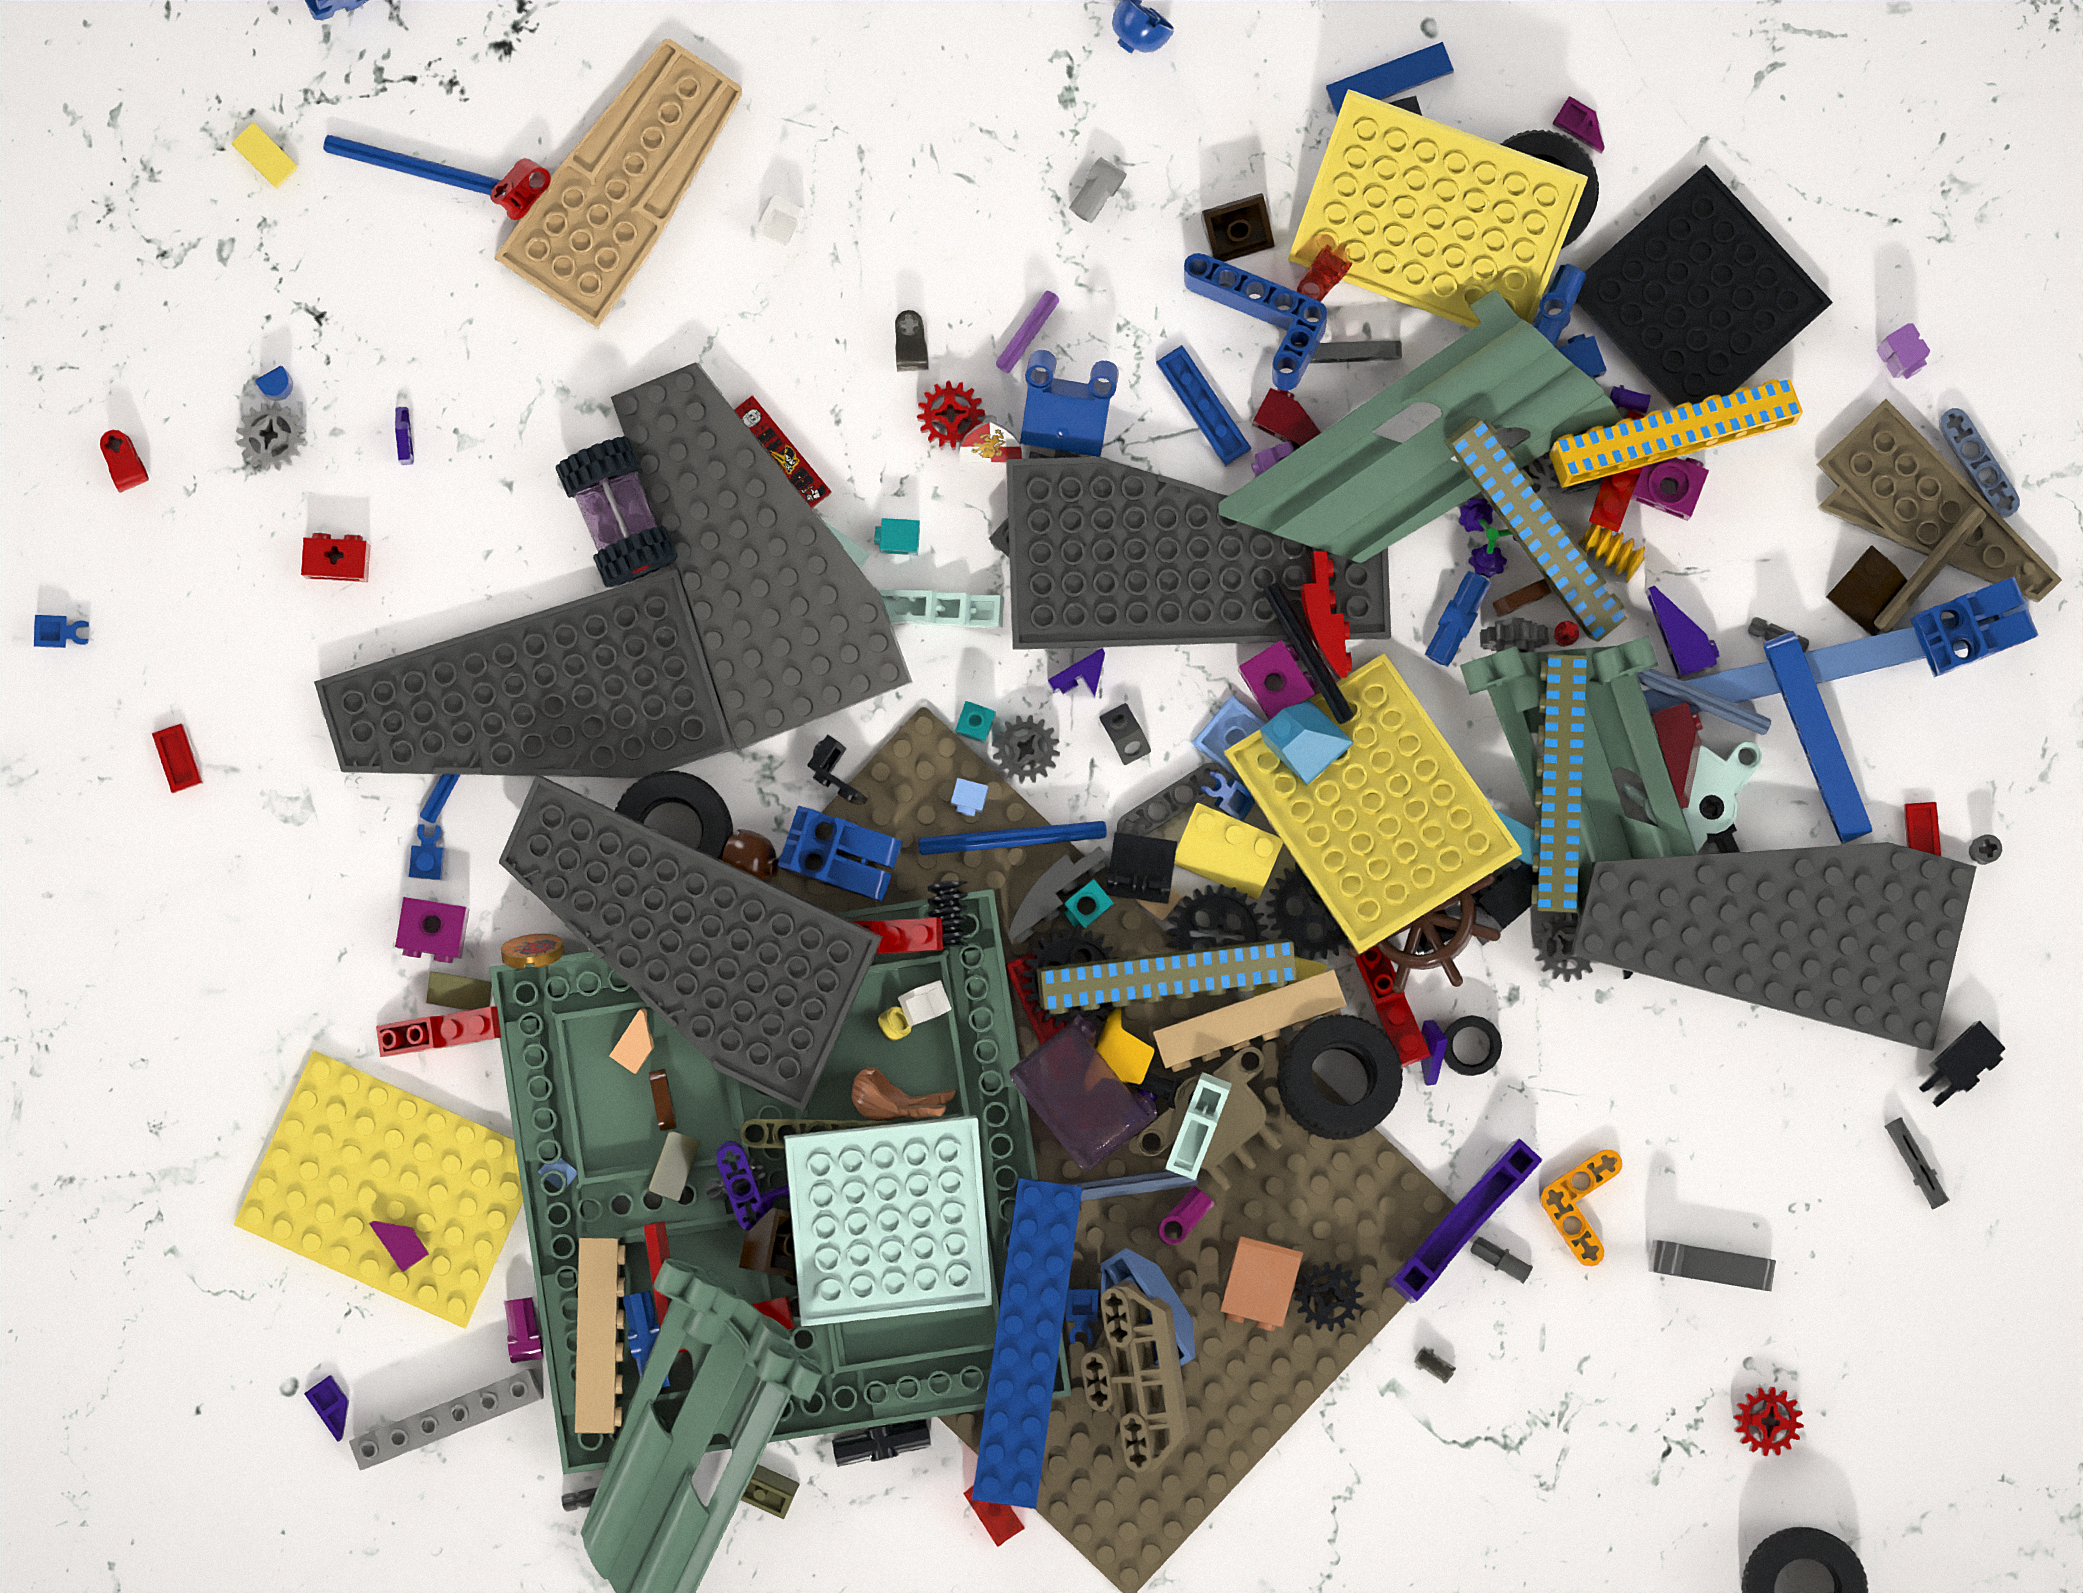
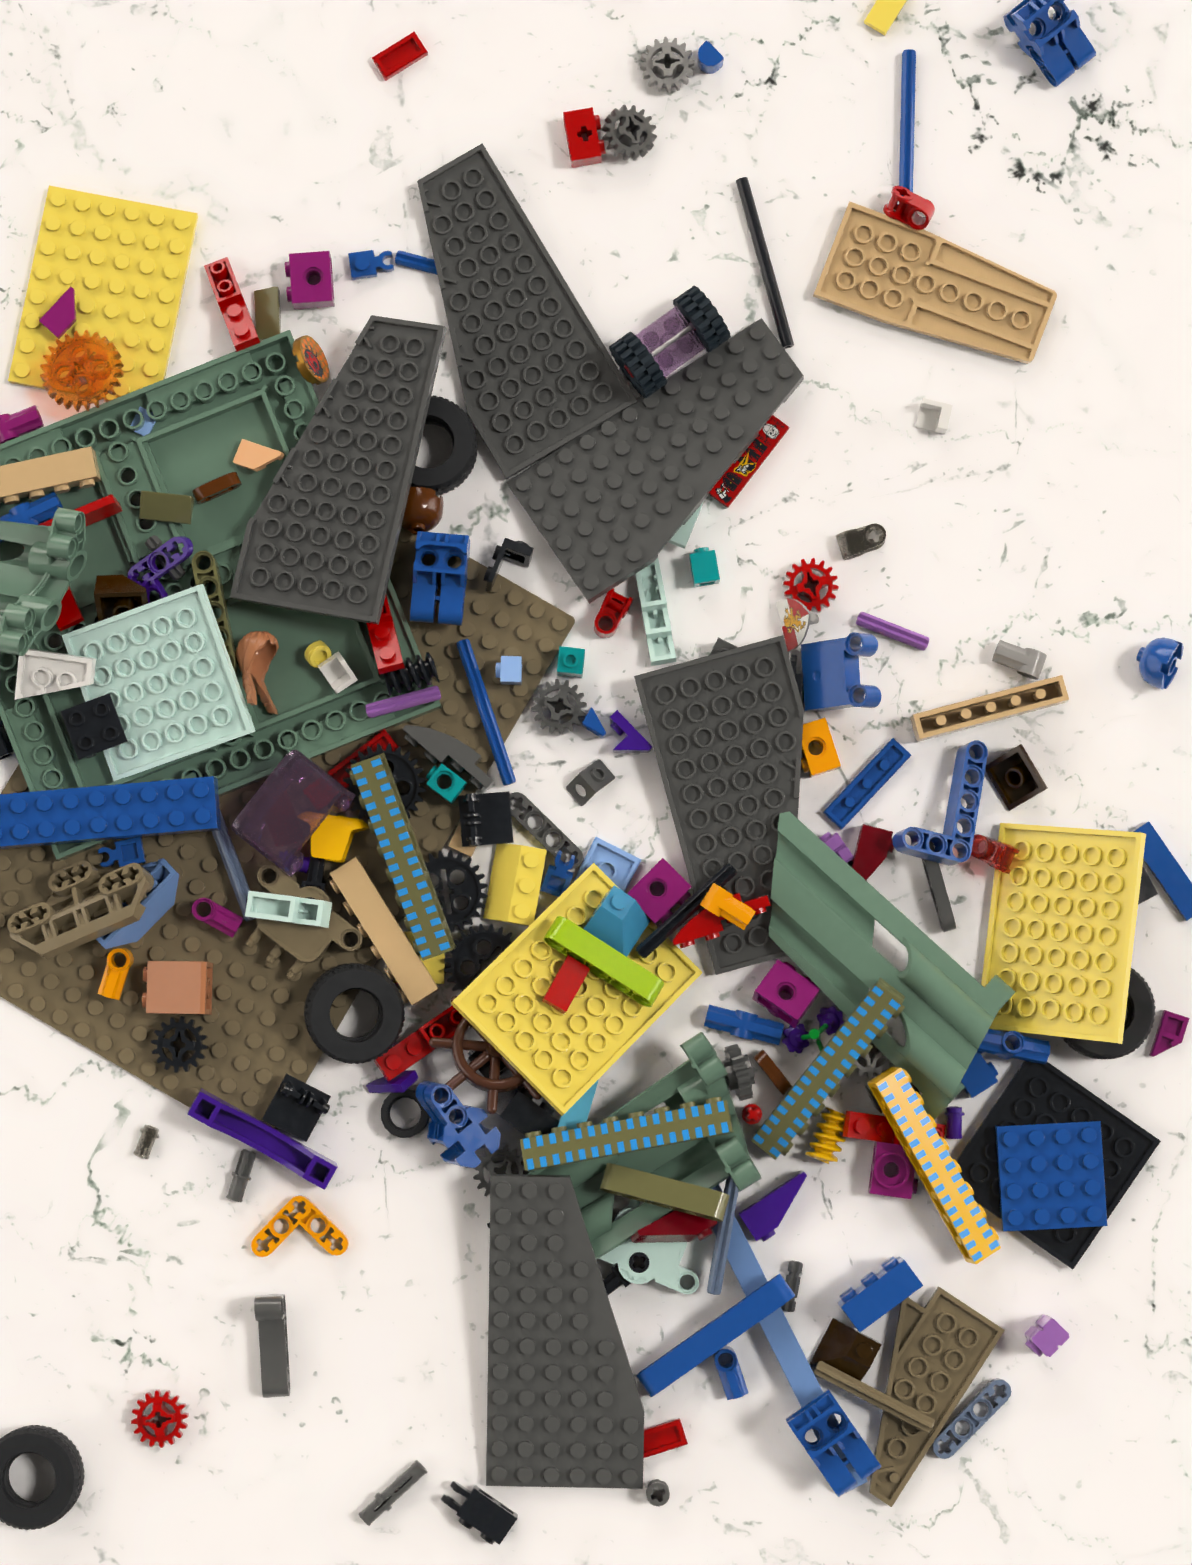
camera: 75 degrees right, 0 degrees up
dark purple tile [395,406,414,465] -> none
none -> white wing [15,649,96,700]
none -> clear orange gear [40,330,124,412]
none -> black hinge [60,693,128,760]
none -> light orange piece [97,948,134,1000]
none -> black hinge [262,1073,331,1142]
none -> medium lavender axle [365,686,441,718]
none -> blue connector [415,1081,501,1168]
none -> red tile [542,955,591,1014]
none -> lime beam [544,916,664,1007]
none -> blue slope [582,707,606,739]
none -> red piece [594,588,634,639]
none -> olive beam [600,1163,730,1222]
none -> dark grey gear [602,105,657,161]
none -> light orange piece [700,883,756,930]
none -> blue piece [713,1345,749,1400]
none -> black piece [736,177,794,349]
none -> magenta brick [752,959,820,1028]
none -> light orange brick [801,718,841,778]
none -> blue brick [837,1256,923,1332]
none -> tan brick [910,675,1069,742]
none -> blue plate [995,1121,1108,1232]

